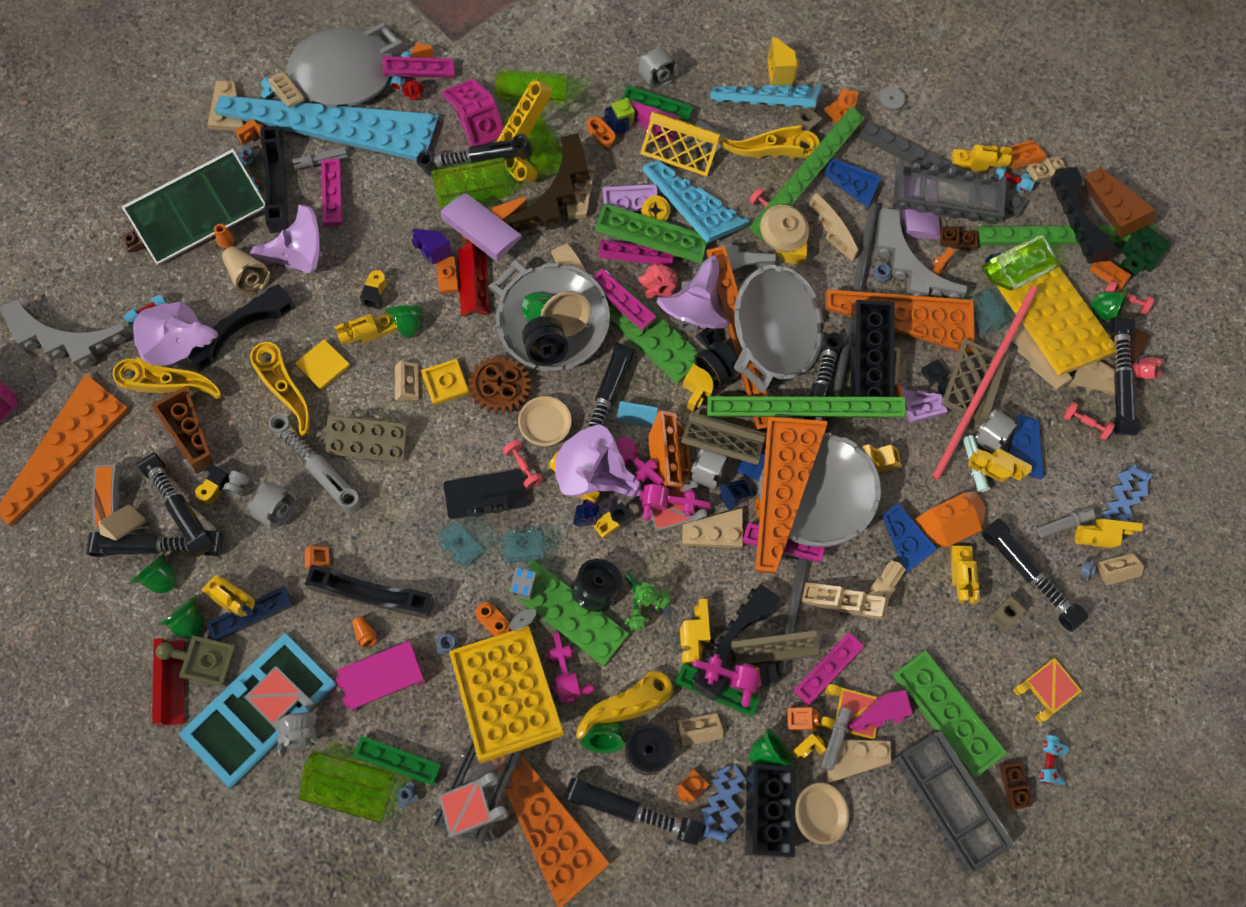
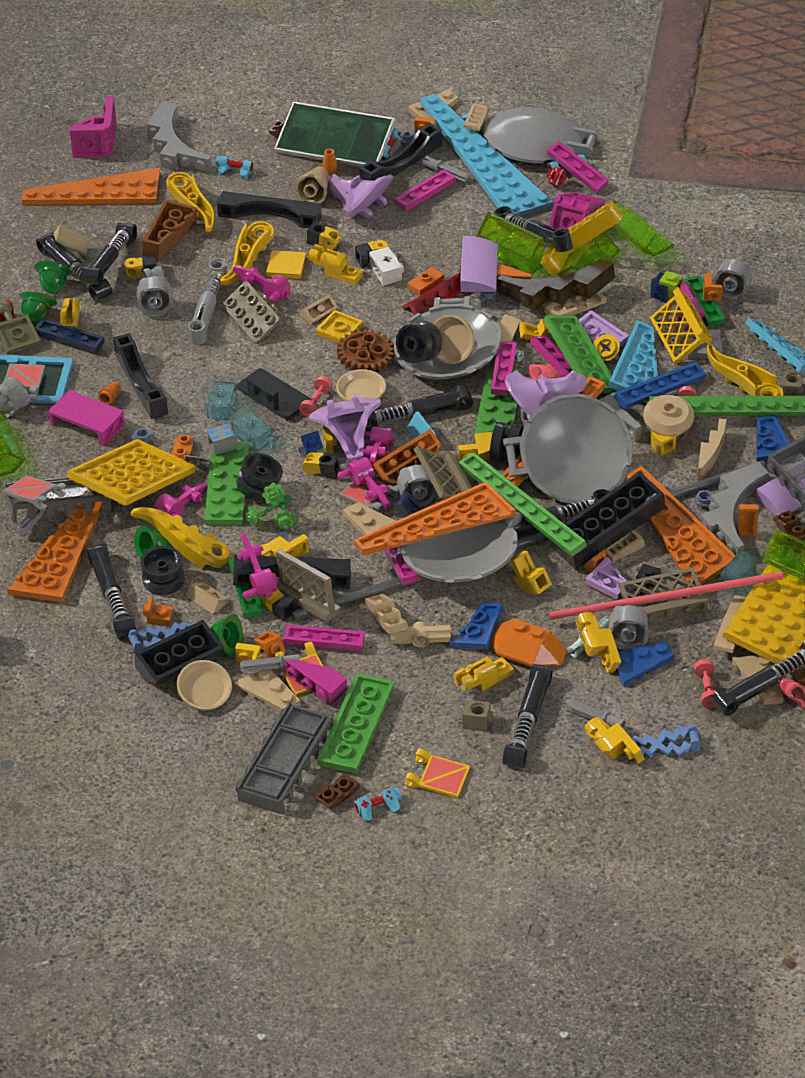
camera: 60 degrees right, 25 degrees down
slope [92,465,121,530] -> none
lavender animal [133,302,218,366] -> none
orange slope [305,545,330,569] -> none
green plate [353,736,442,786] -> none
green piece [385,305,424,338] -> none
sand blue plate [393,782,418,808] -> none
dark purple slope [411,229,452,265] -> none
orange slope [412,43,434,58] -> none
orange plate [587,117,615,148] -> none
sand blue plate [1080,559,1096,581] -> none
tan slope [1096,553,1144,585] -> none
none -> dark pink piece [233,265,291,302]
none -> leg [306,222,342,250]
none -> white brick [369,247,404,286]
none -> yellow bracket [518,319,548,341]
none -> blue plate [614,362,707,409]
none -> orange bracket [703,273,723,301]

